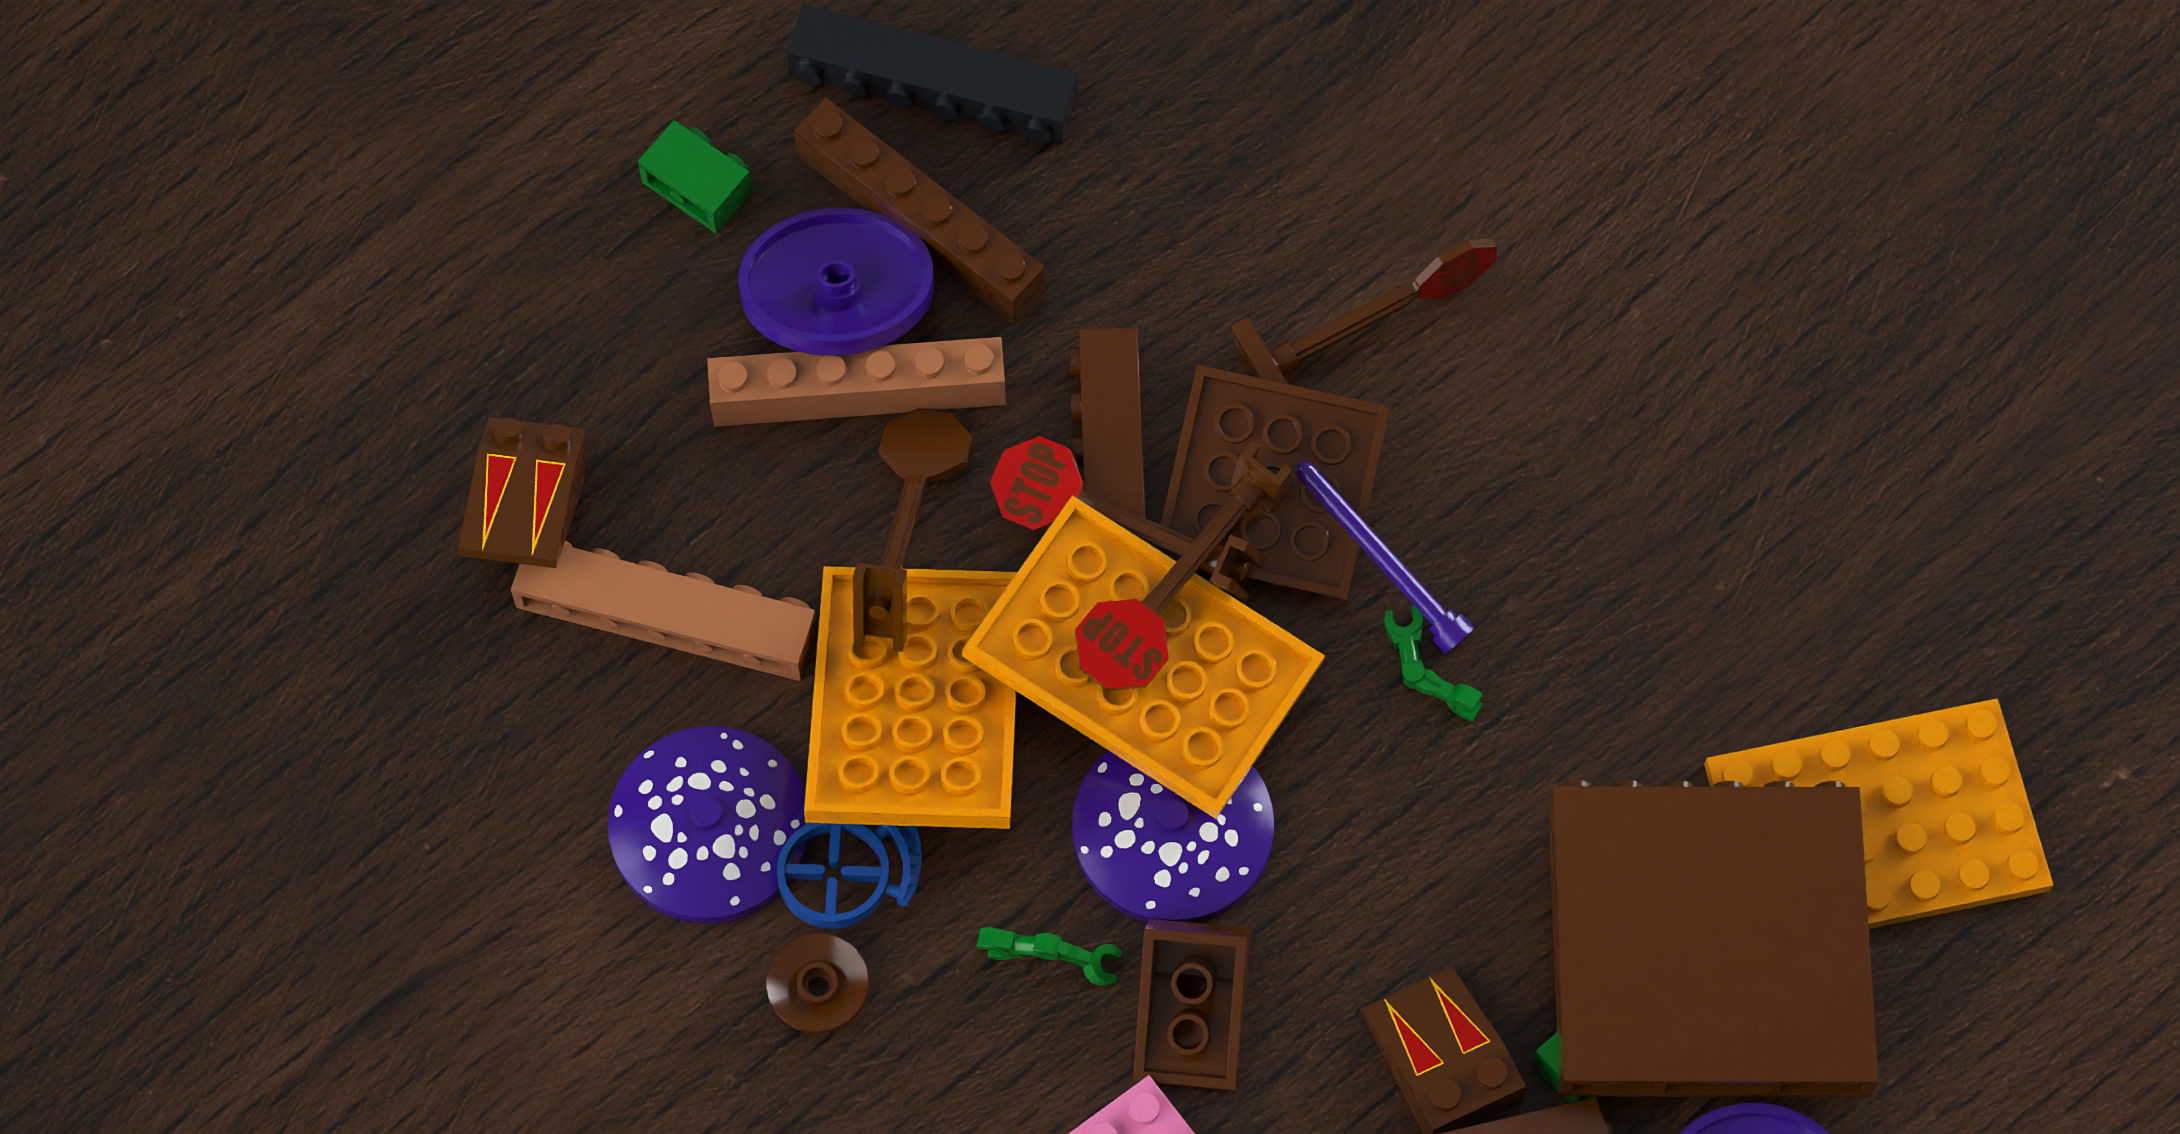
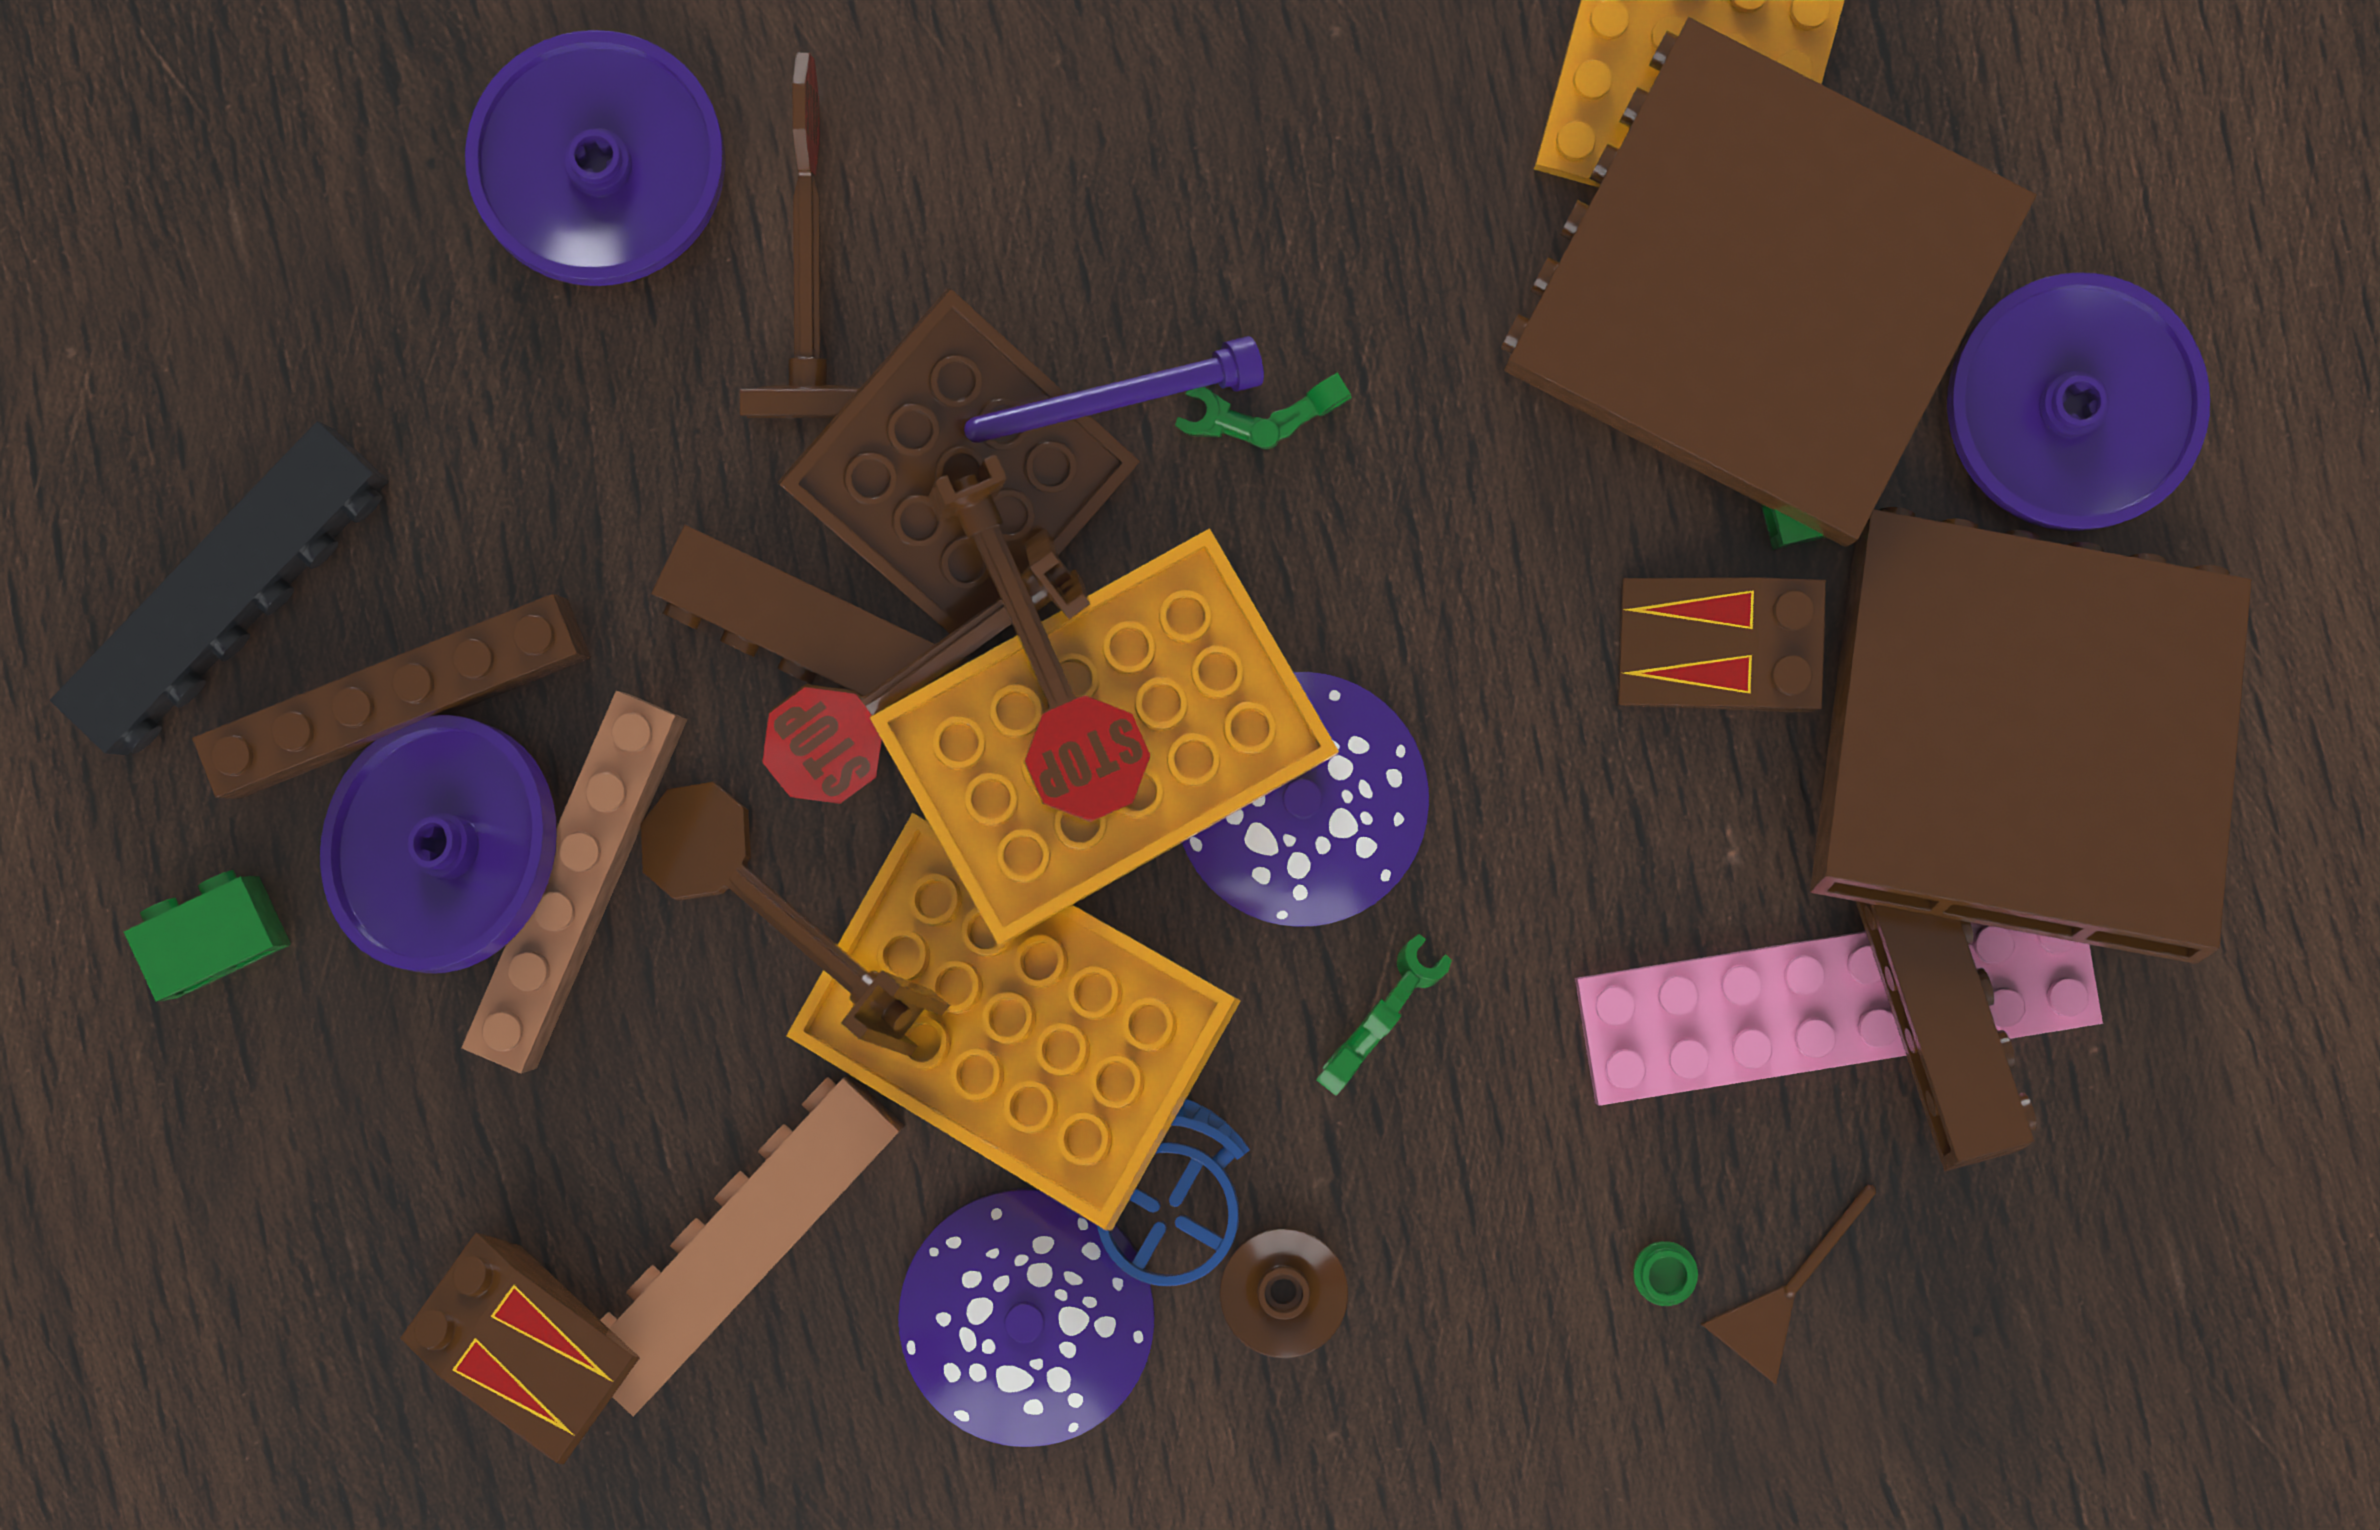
camera: 60 degrees left, 20 degrees up
reddish brown slope [1133,919,1251,1090] -> none
none -> dark purple dish [465,30,726,286]

